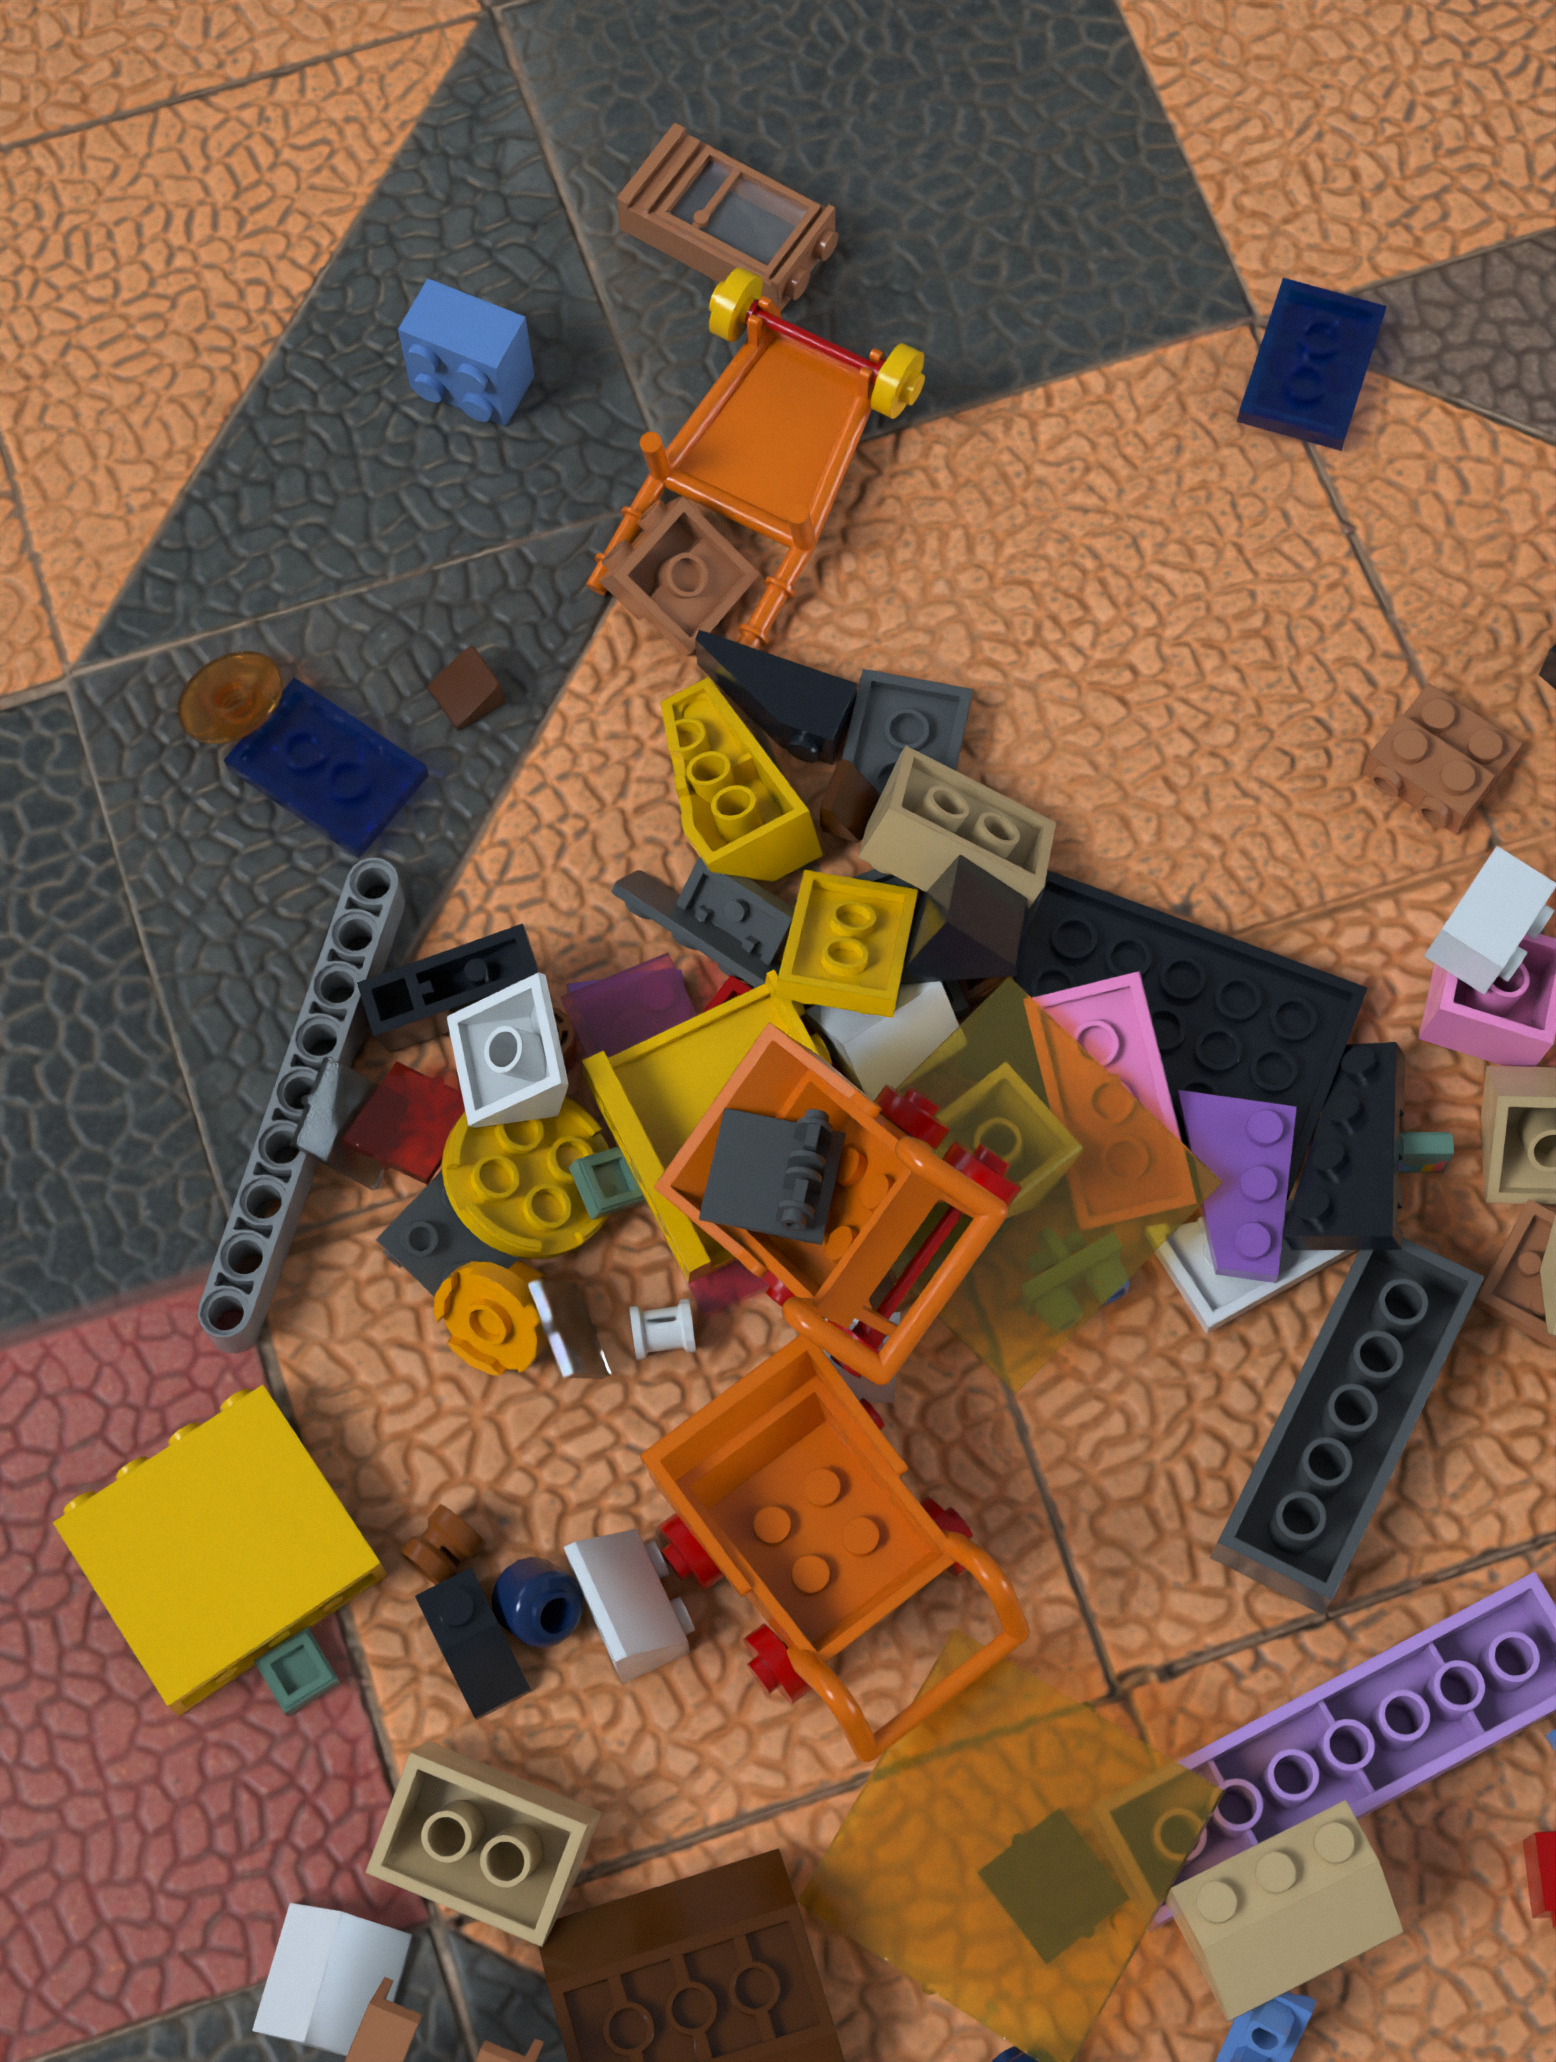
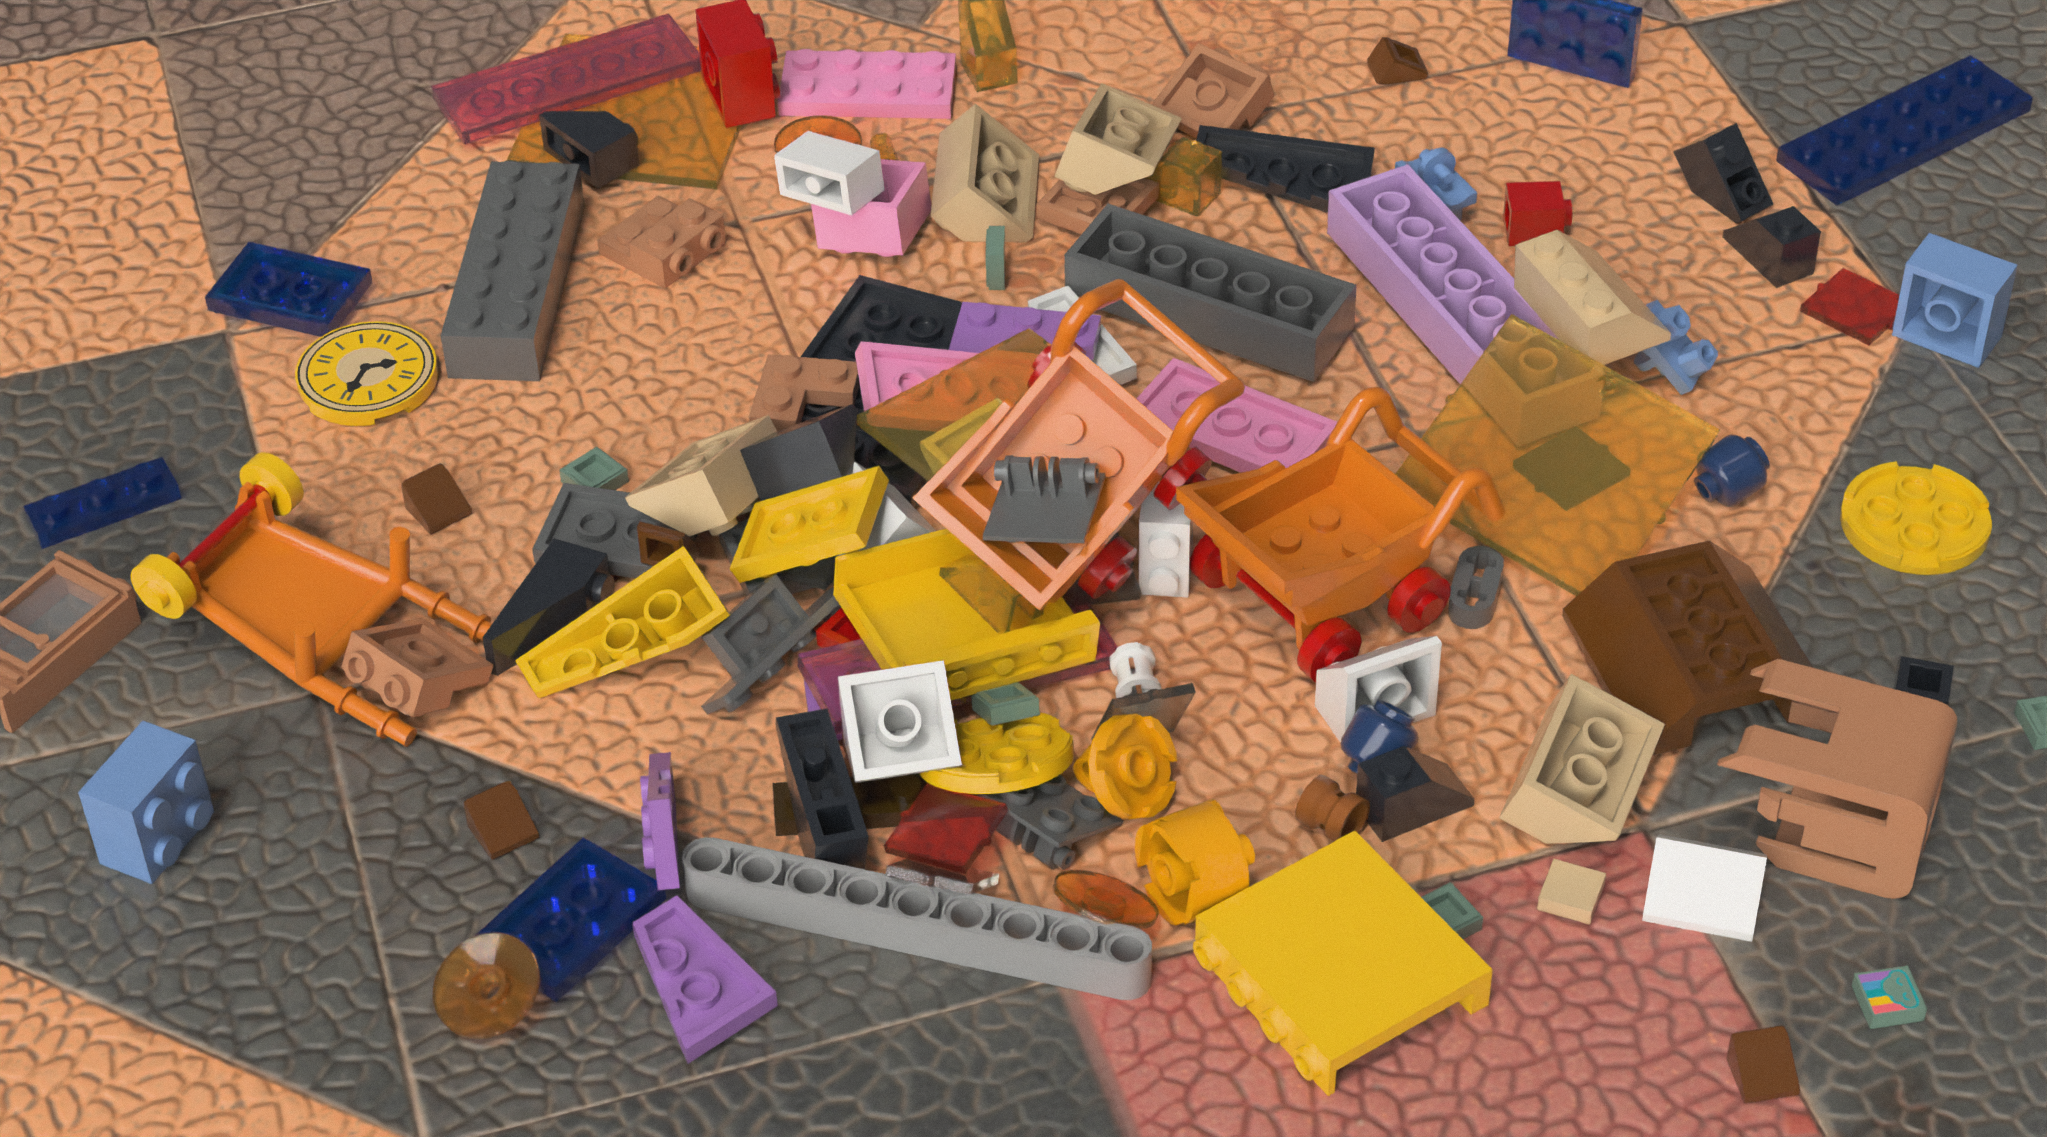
camera: 90 degrees left, 25 degrees down
black wing [1282,1042,1405,1250] -> none
none -> clear blue plate [23,457,182,549]
none -> tile [295,321,438,426]
none -> reddish brown slope [401,463,472,534]
none -> dark grey brick [440,160,585,382]
none -> sand green tile [559,447,629,490]
none -> medium lavender wing [633,895,778,1064]
none -> medium lavender wing [640,752,680,890]
none -> nougat plate [749,354,860,431]
none -> clear orange dish [1053,870,1159,929]
none -> light orange brick [1135,799,1255,926]
none -> bright pink plate [1136,358,1337,473]
none -> dark grey beam [1448,546,1504,629]
none -> tan tile [1537,859,1606,924]
none -> reddish brown slope [1726,1025,1800,1104]

